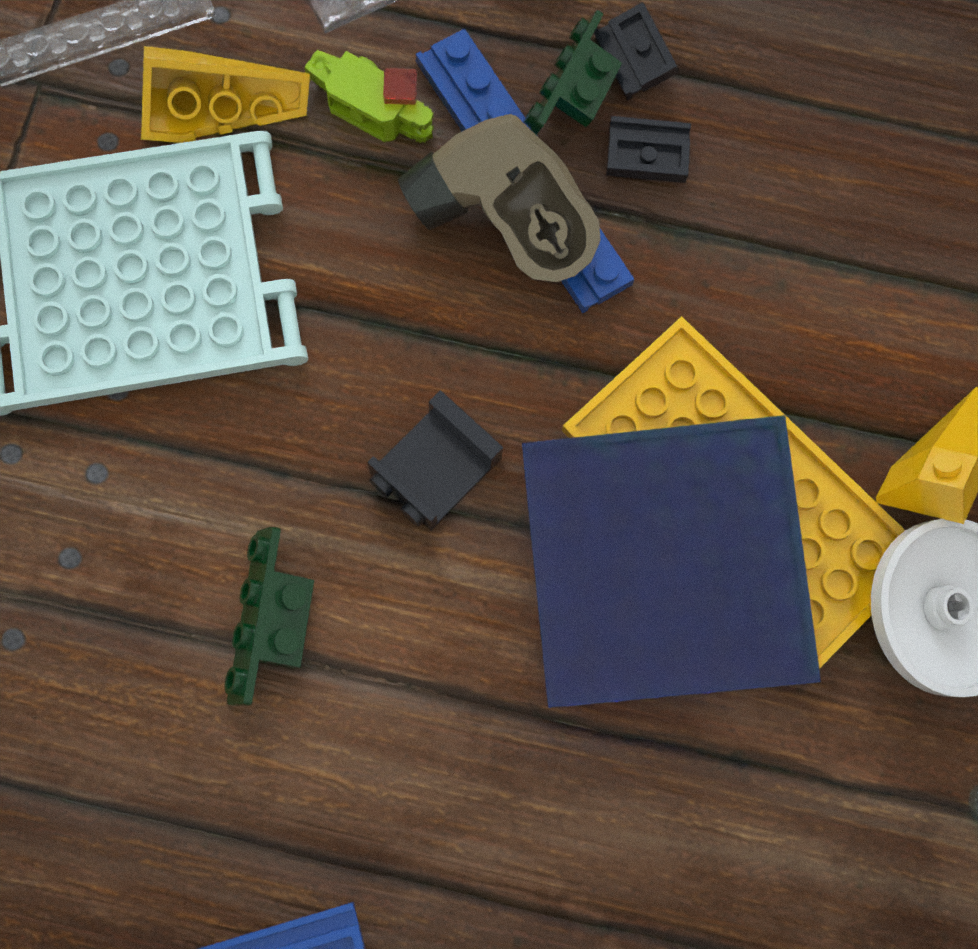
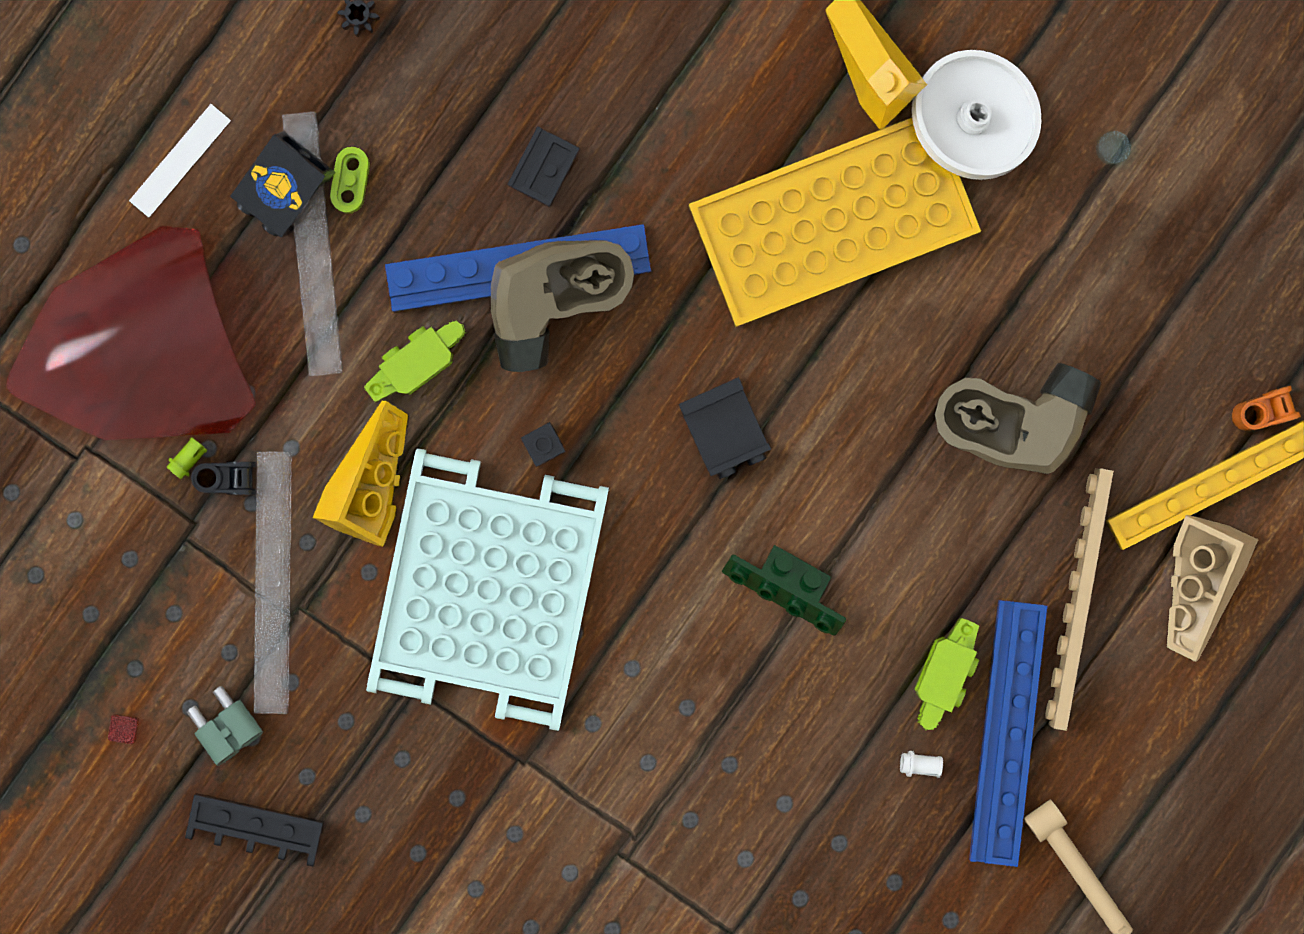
camera: 55 degrees left, 15 degrees up
clear red piece [383,68,417,105] -> none
clear blue plate [522,415,821,708] -> none
dark green bracket [523,9,622,135] -> none
black plate [593,2,679,101] -> none
none -> black brick [521,422,567,467]
none -> white pin [900,750,943,778]
none -> lime hinge [914,618,979,730]
none -> dark tan piece [935,363,1101,474]

